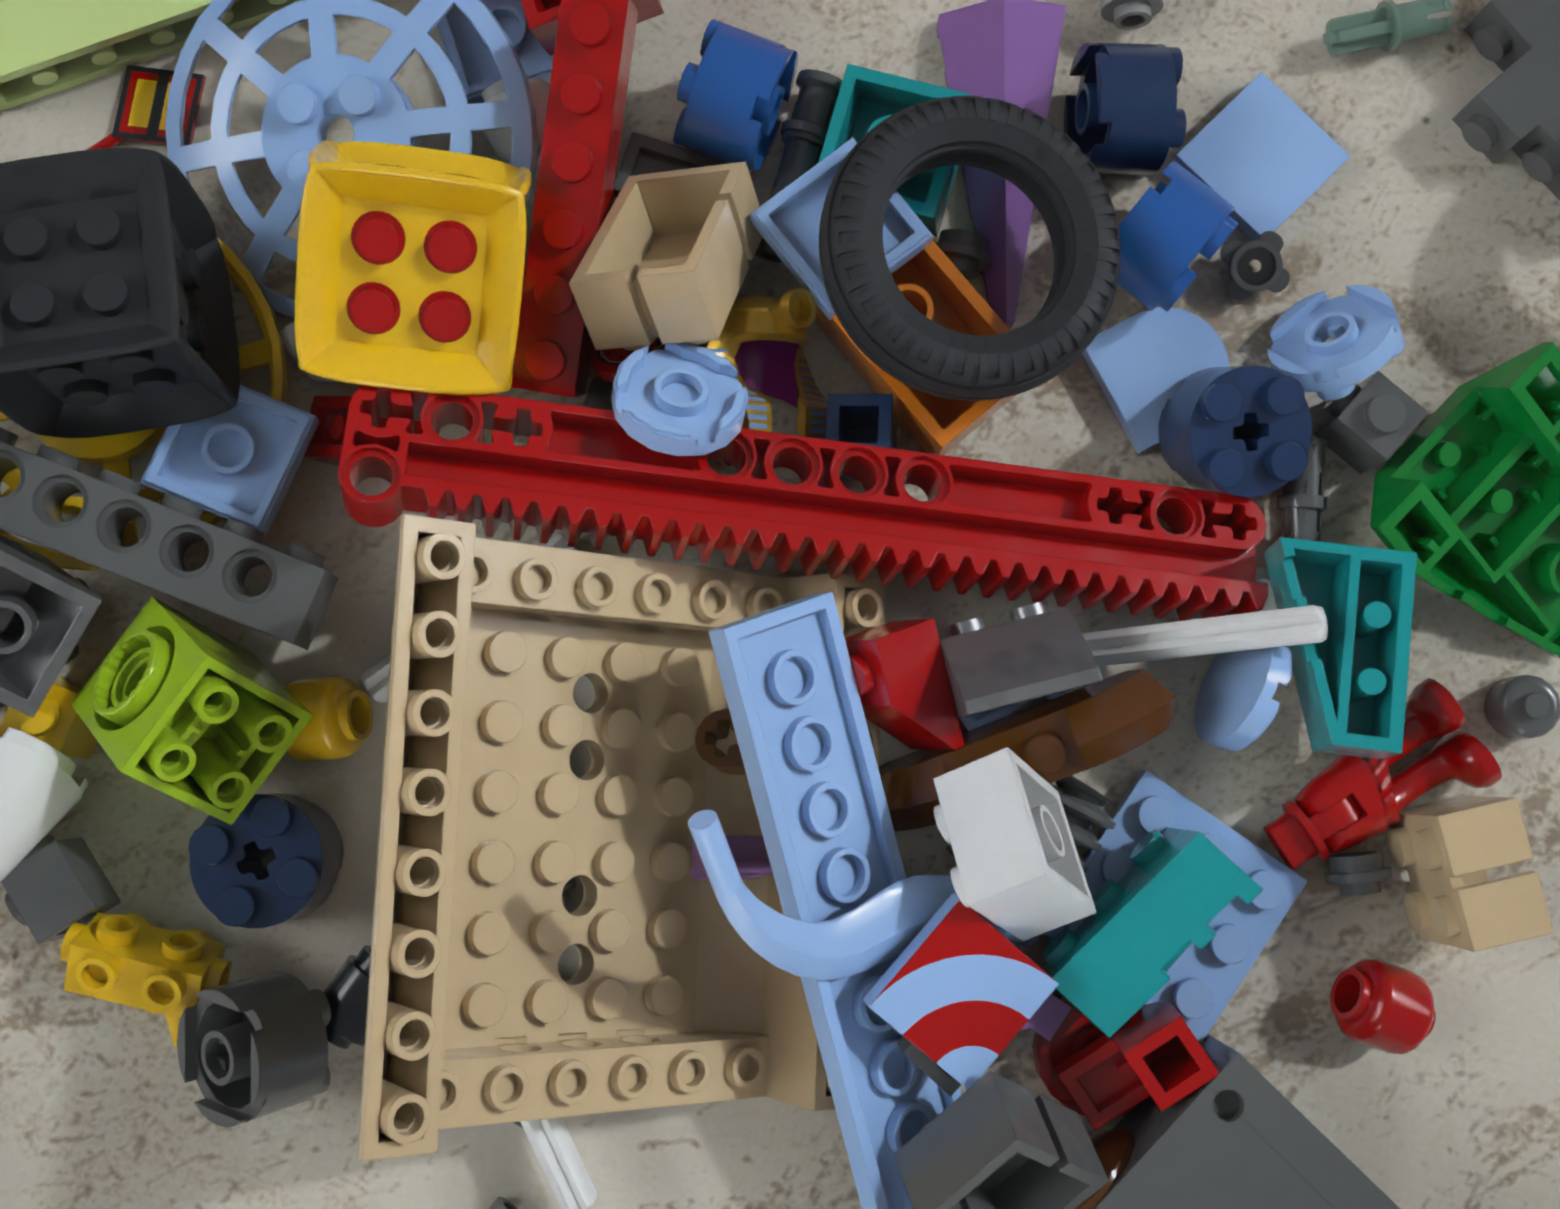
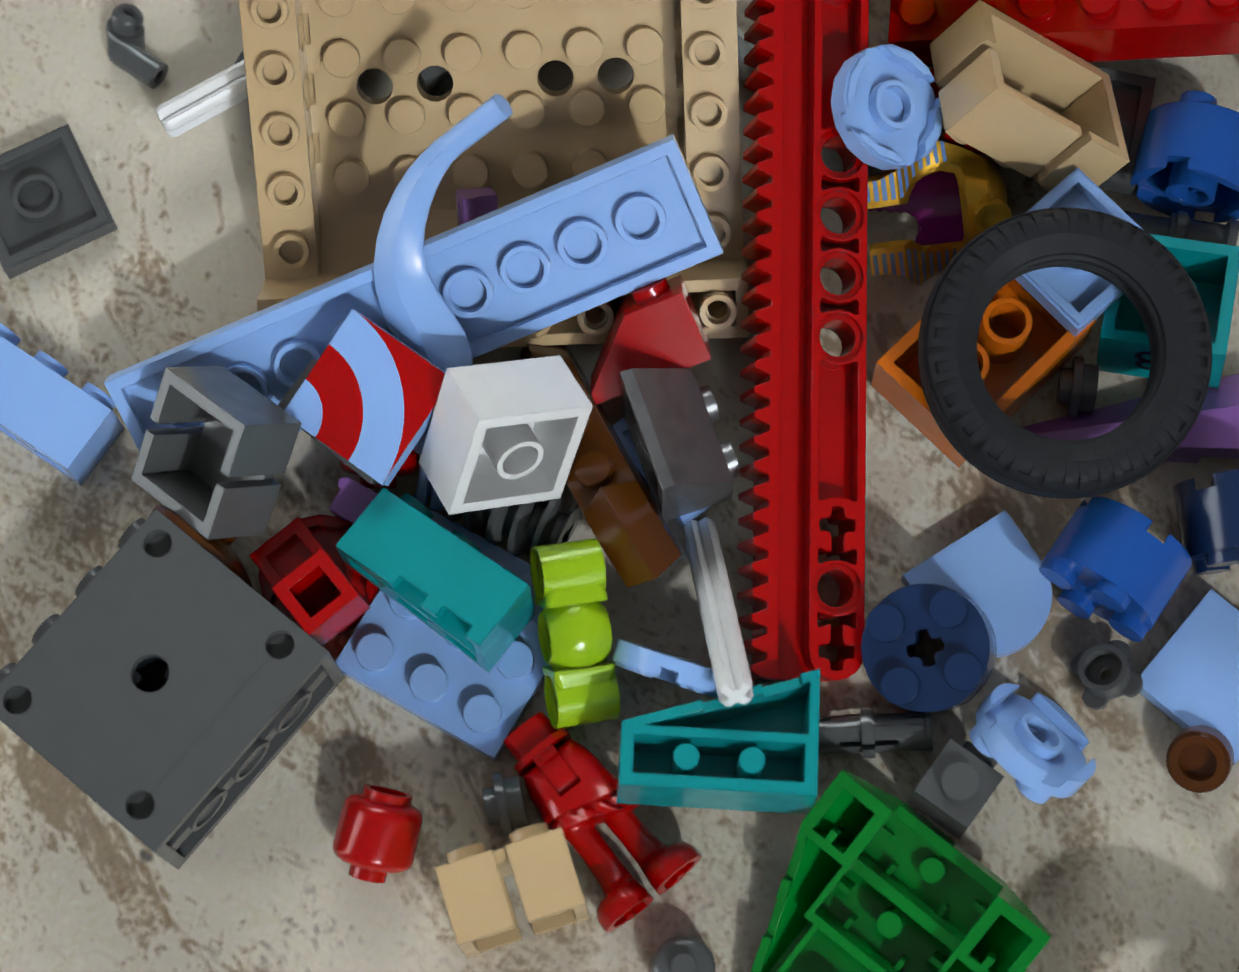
camera: 90 degrees right, 10 degrees down
dark blue brick [825,394,897,481] -> none
none -> lime piece [530,538,620,729]
none -> reddish brown tile [1166,725,1234,793]

